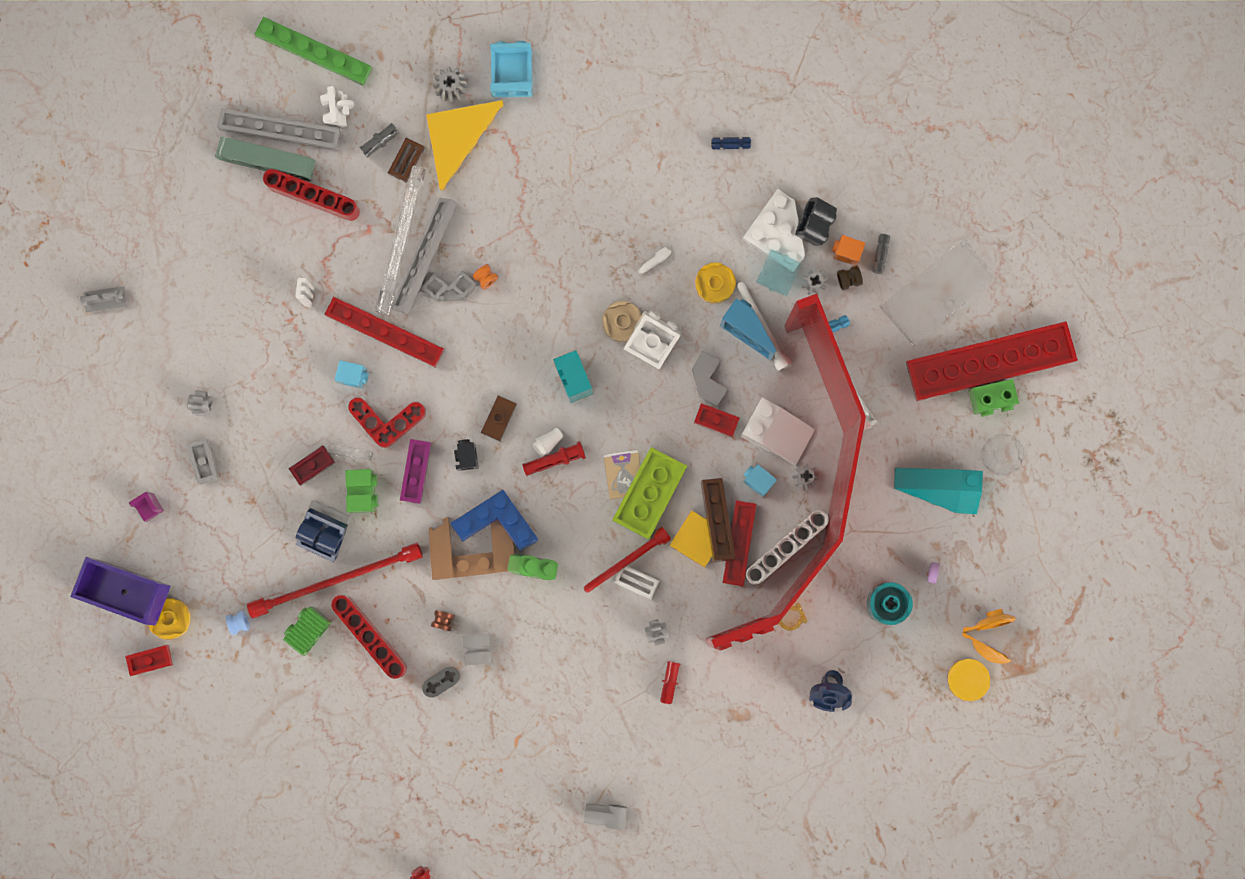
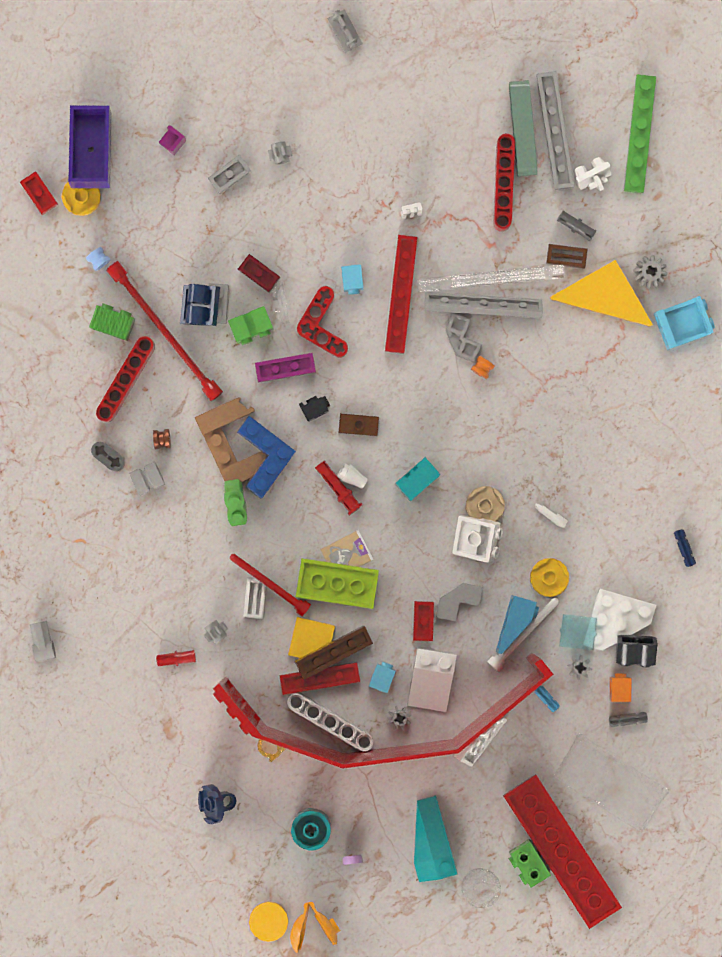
camera: 65 degrees right, 5 degrees up
dark brown wheel [837,265,863,291] -> none

